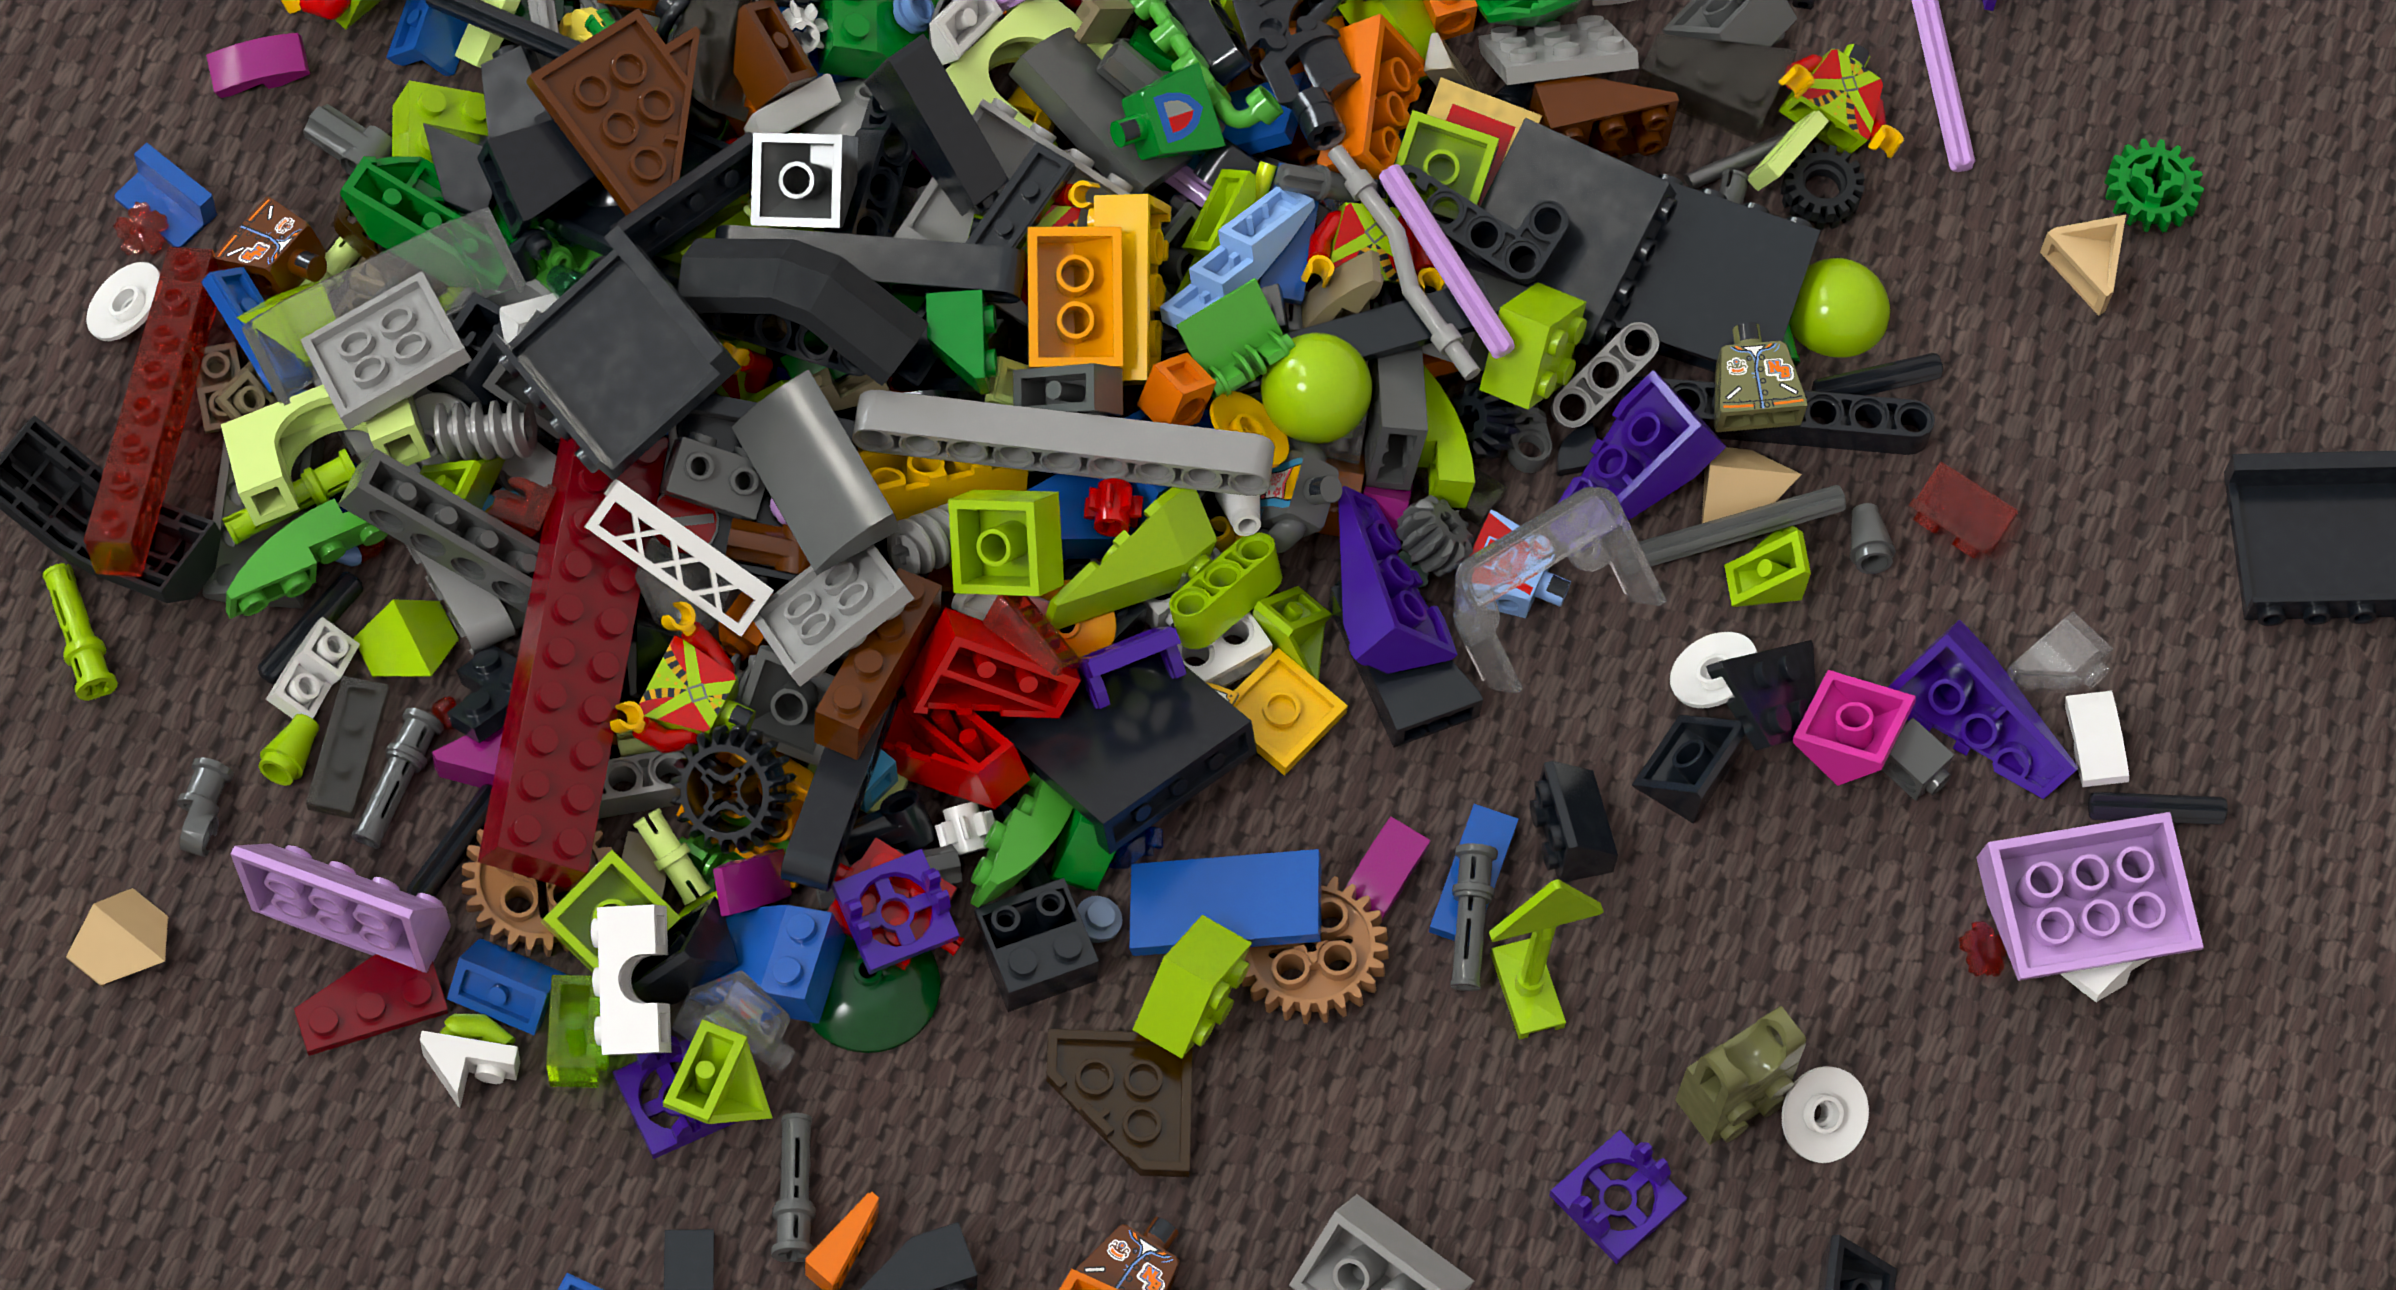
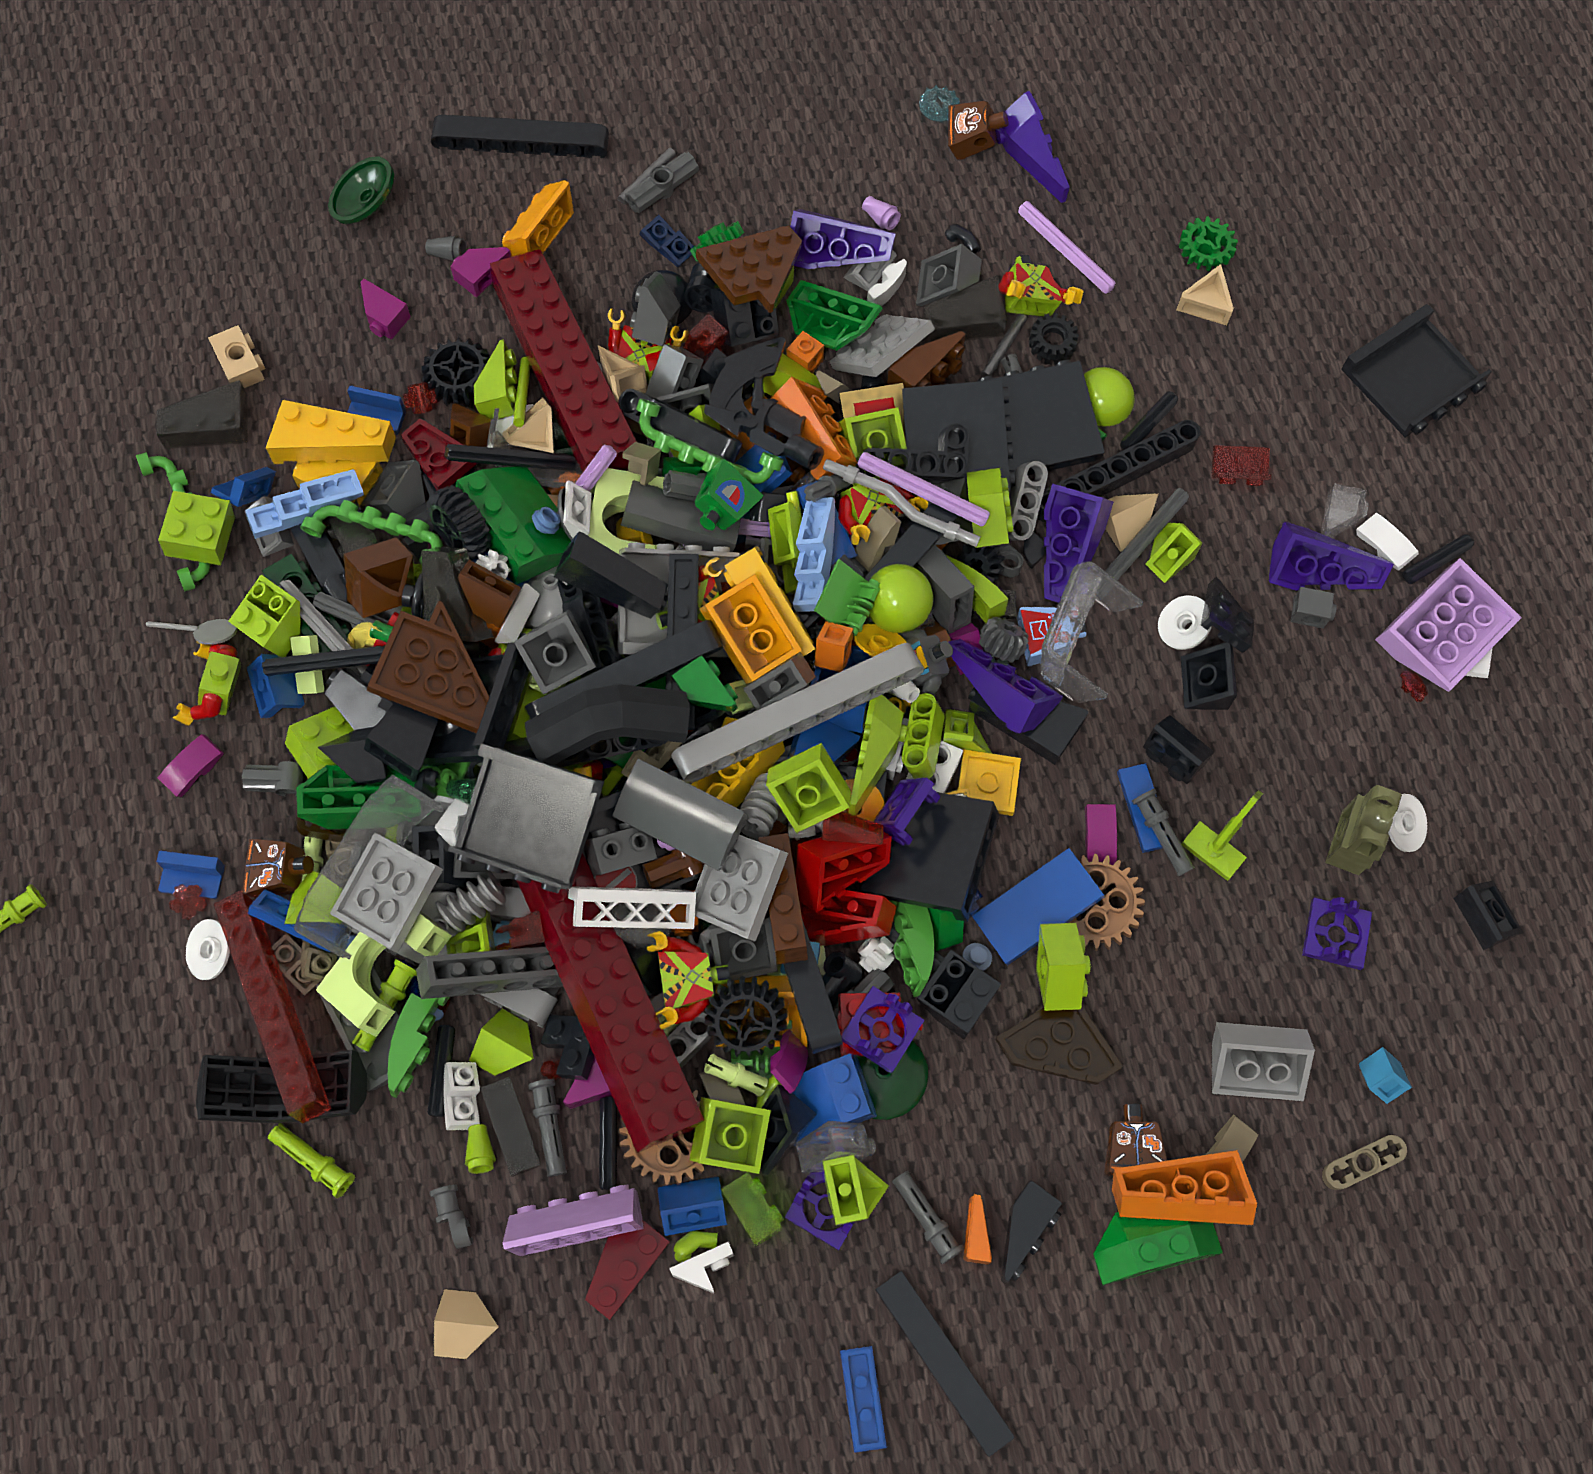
camera: 30 degrees left, 5 degrees up
white arch [591,905,672,1055] -> none
red gear [1084,478,1143,537] -> none
olive torso [1714,322,1808,432] -> none
yellowish green tile [1747,110,1829,191] -> none
dark pink slope [1793,670,1916,786] -> none
dark grey cone [1850,503,1896,574] -> none

